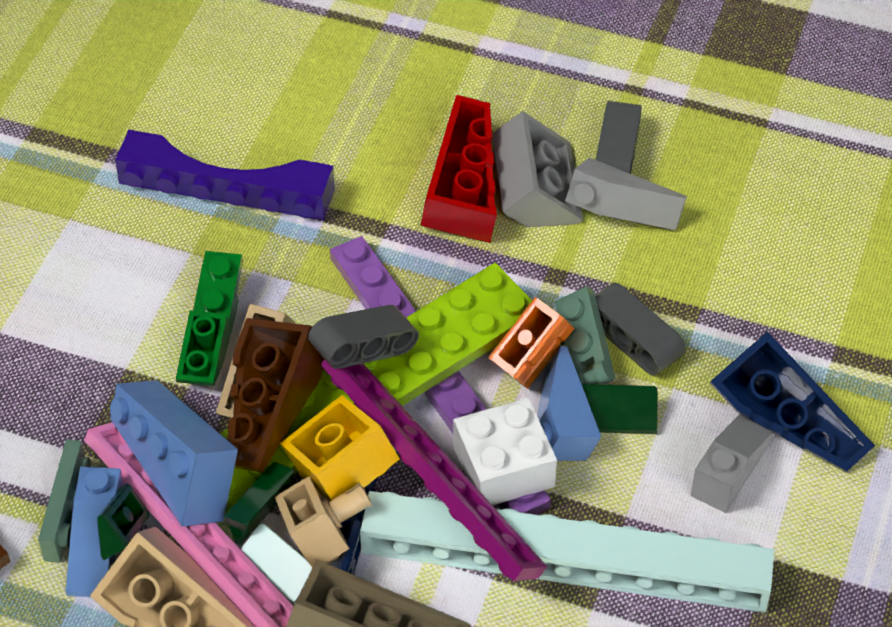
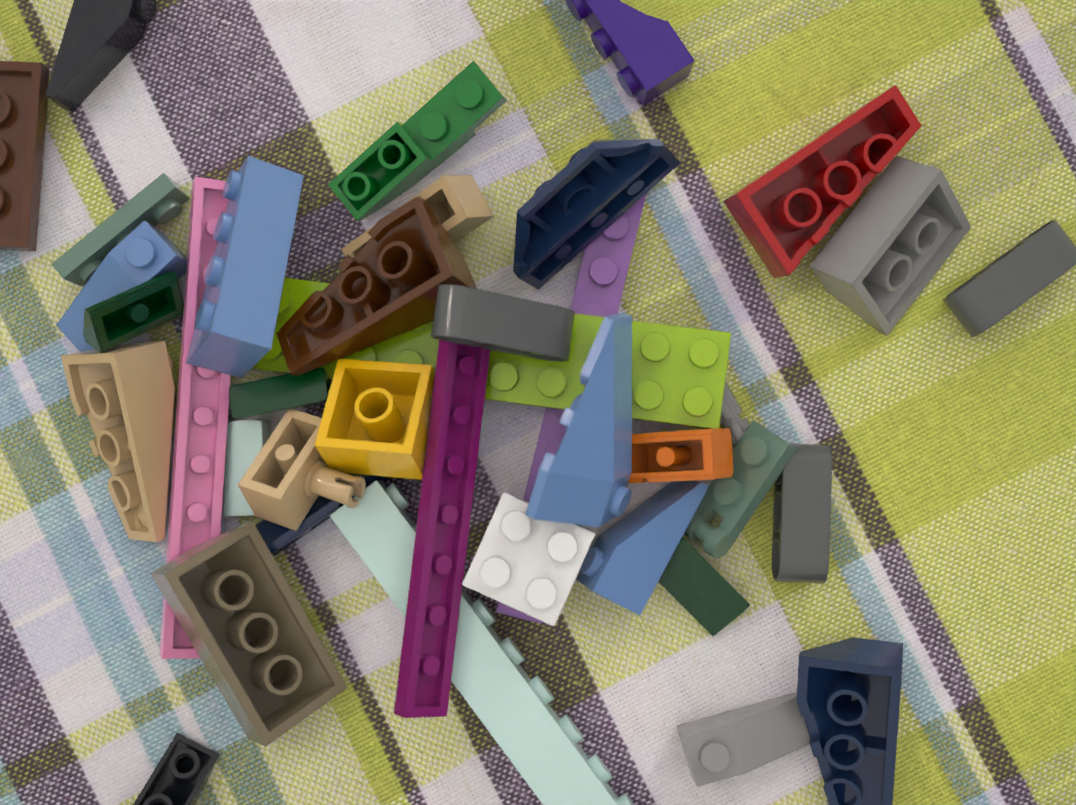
camera: 45 degrees right, 35 degrees up
light grey slope [565,157,688,230] -> none
none -> dark blue wedge [513,139,681,290]
none -> medium blue wedge [525,312,632,527]

